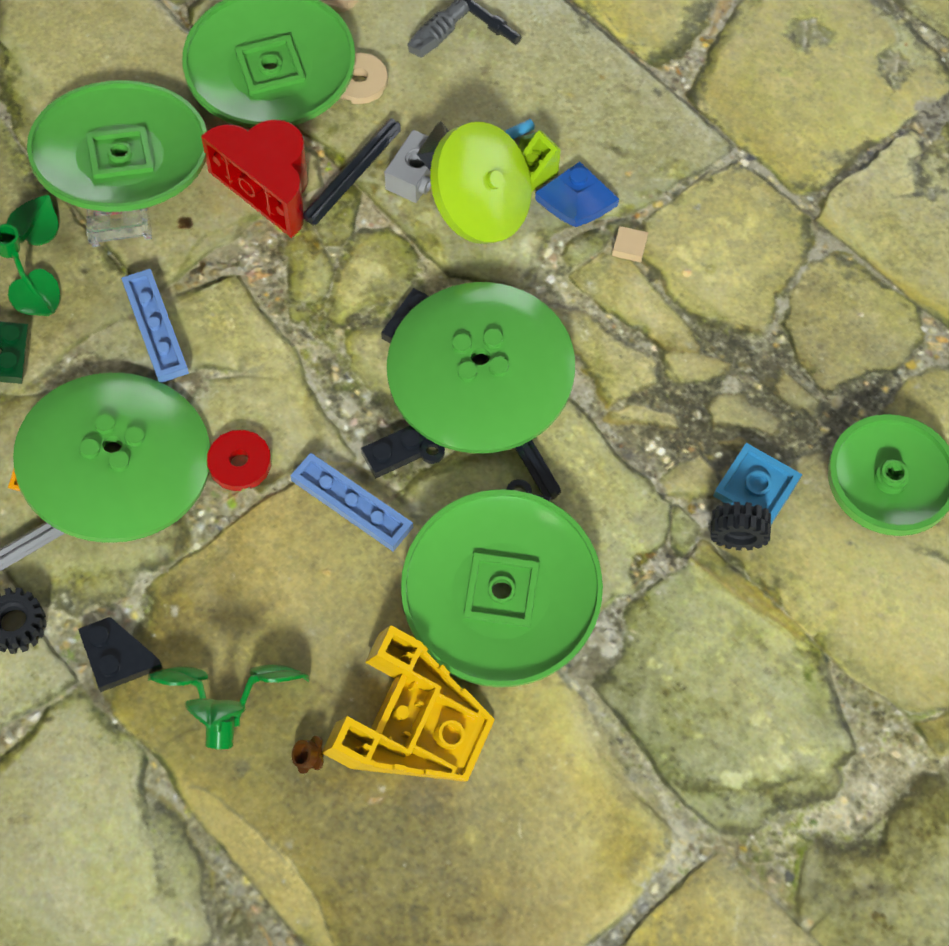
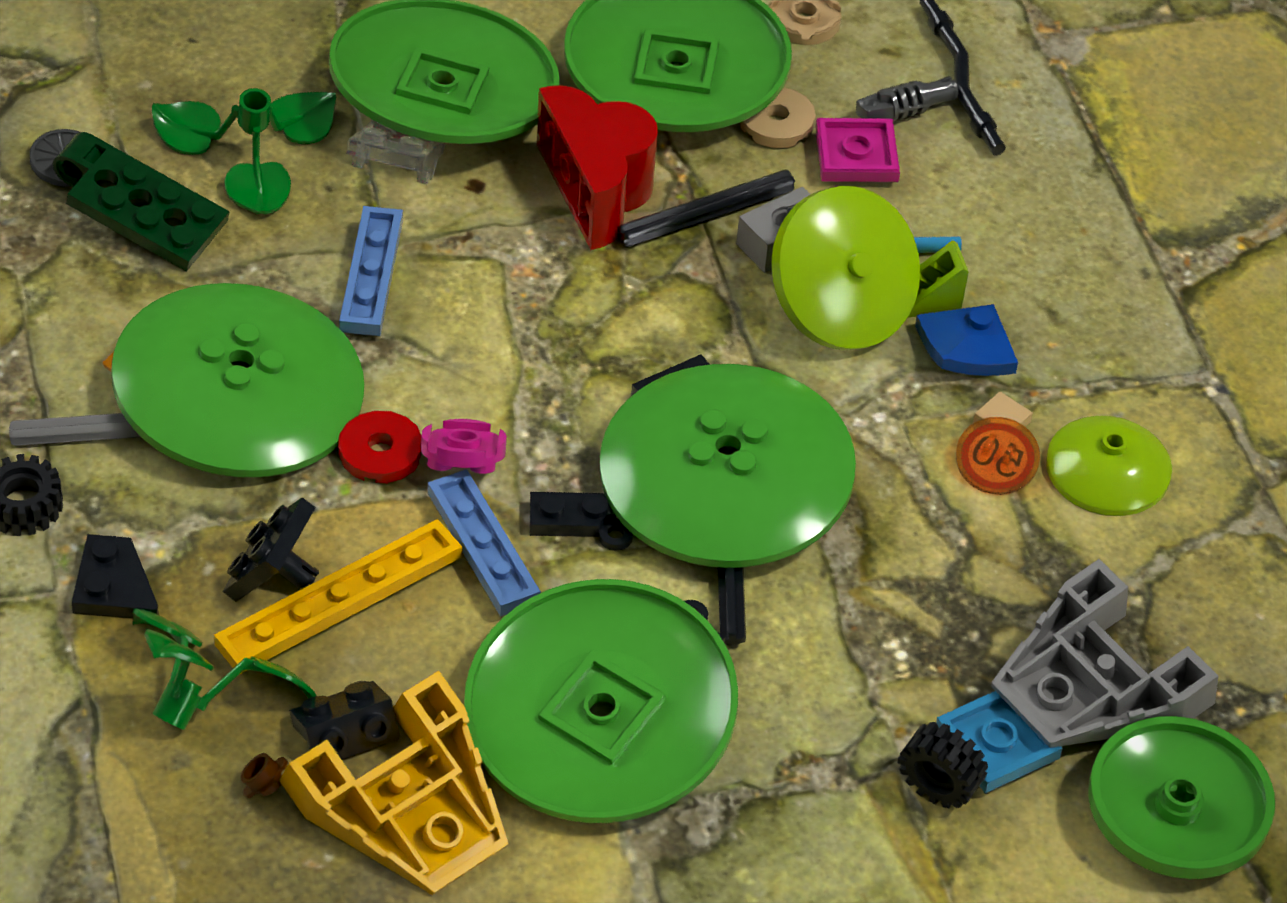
camera: 25 degrees right, 15 degrees down
none -> yellow plate [214,519,462,675]
none -> black plate [222,497,319,602]
none -> black bracket [289,681,400,760]
none -> dark pink plate [421,419,507,474]
none -> dark pink plate [815,118,900,182]
none -> clear orange piece [956,417,1040,495]
none -> light grey wedge [991,559,1218,748]
none -> lime dish [1046,416,1172,516]

